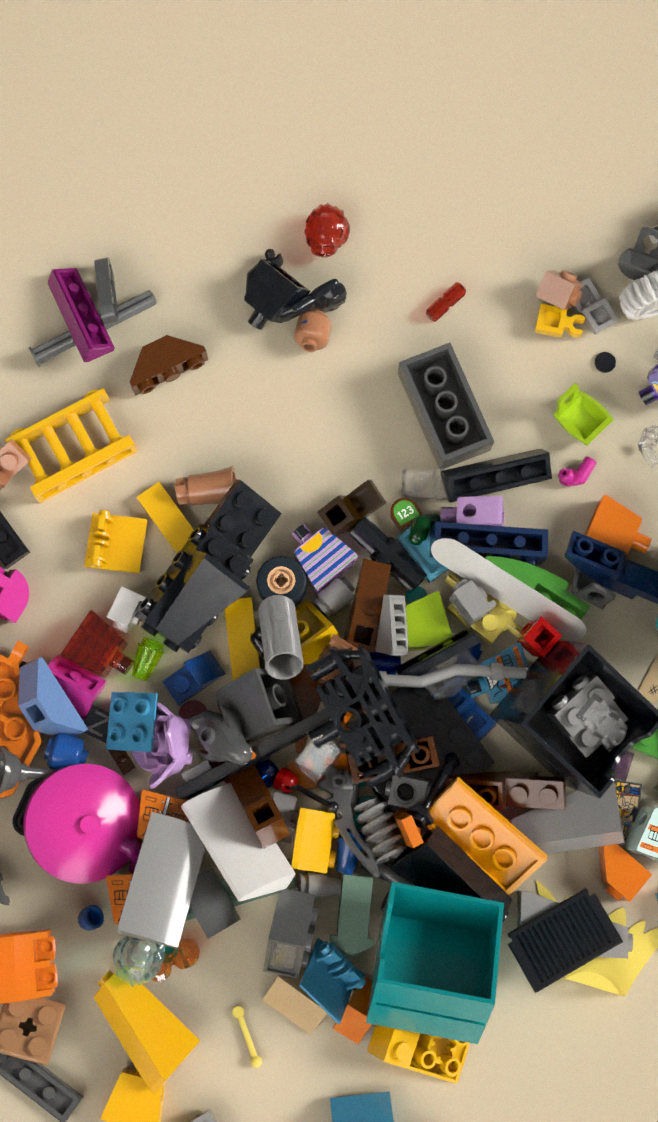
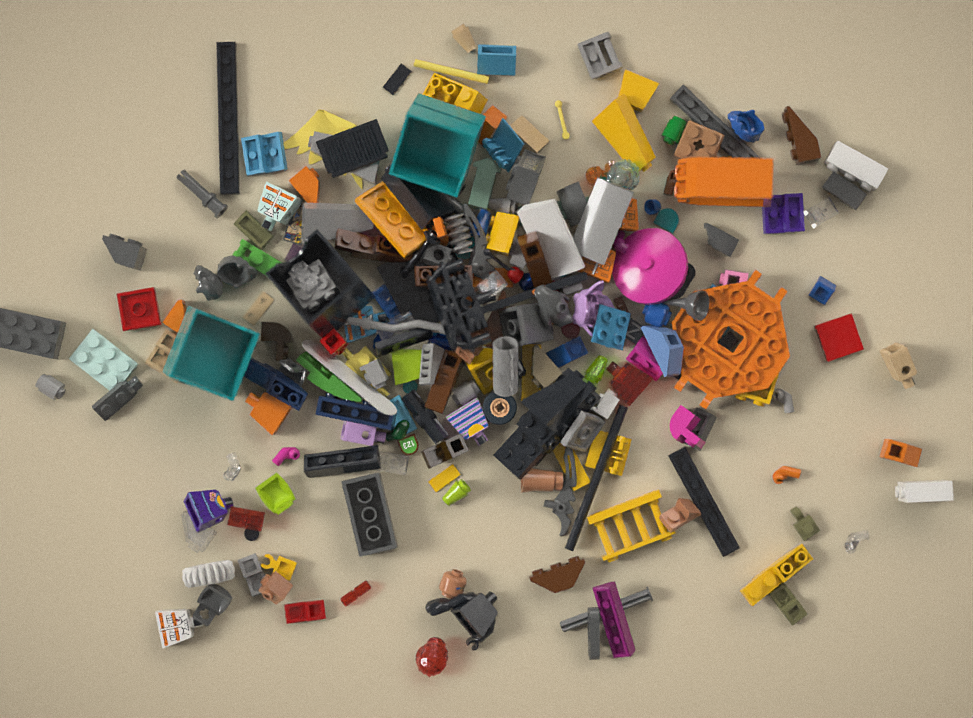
camera: 165 degrees left, 10 degrees up
none -> clear red hips [227,506,266,531]
none -> dark brown brick [261,322,293,361]
none -> red slope [284,599,326,624]
none -> black window [383,64,412,95]
none -> light yellow bar [414,59,489,84]
none -> yellow window [428,464,461,492]
none -> lime cone [442,479,471,506]
none -> dark tan slope [531,344,562,389]
none -> dark grey piece [544,447,577,537]
none -> light grey plate [560,411,606,452]
none -> black piece [565,404,628,551]
none -> teal piece [653,208,679,233]
none -> green brick [661,116,687,146]
none -> reddish brown arm [663,169,678,196]

